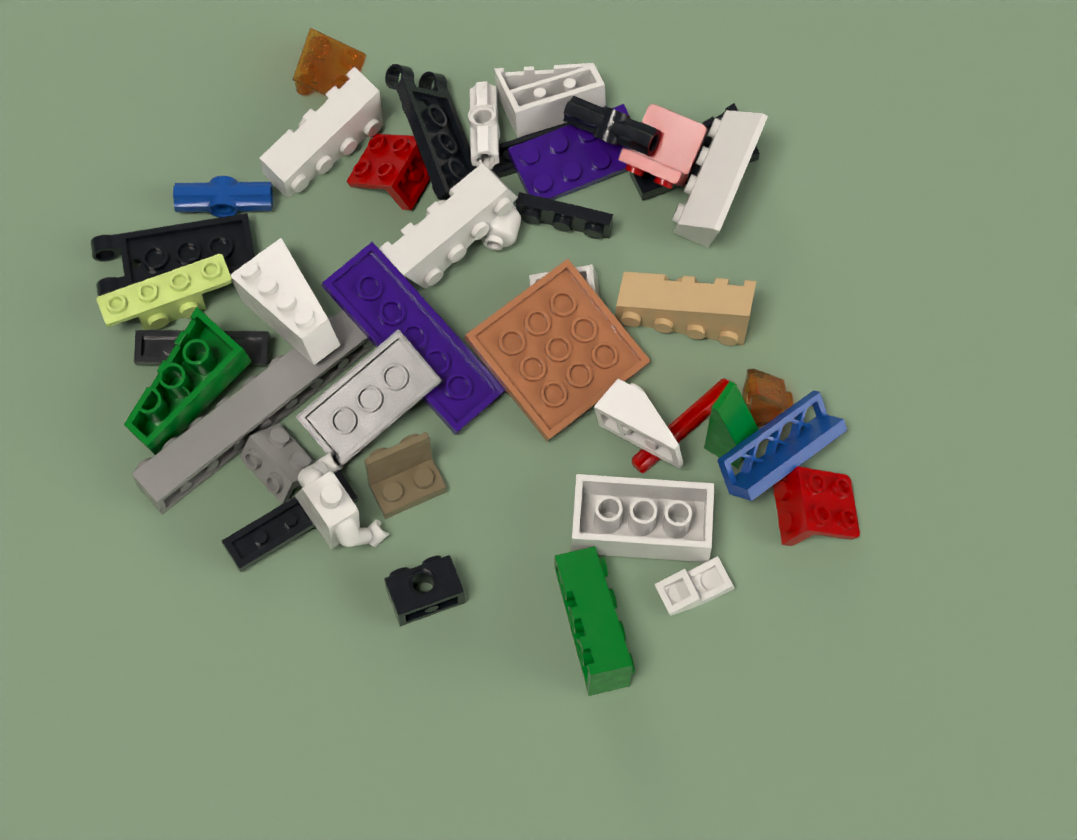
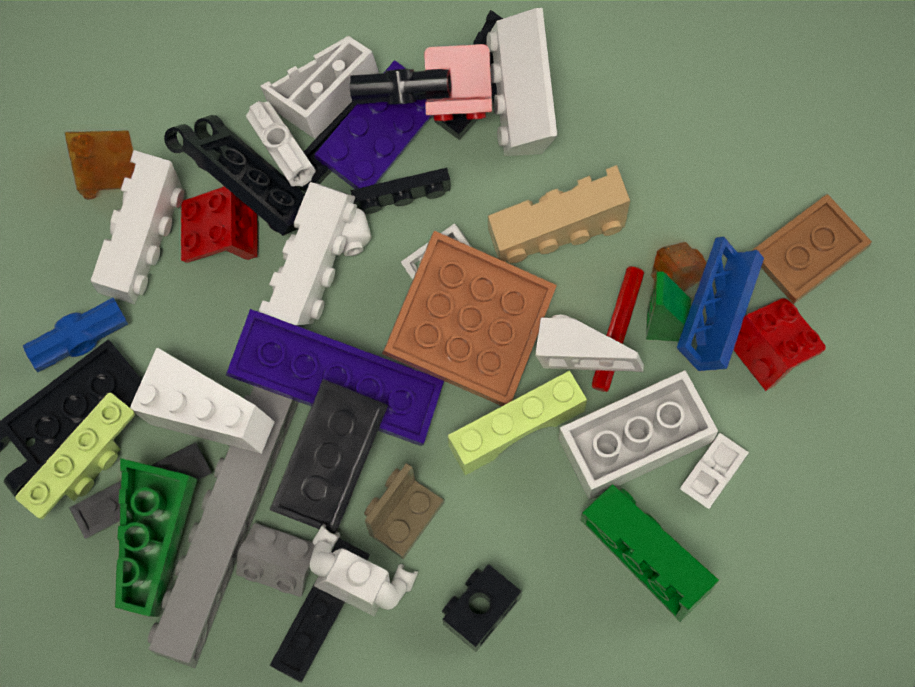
camera: 25 degrees left, 5 degrees up
none -> yellowish green arch [448,370,587,475]
none -> medium nougat plate [752,194,872,304]

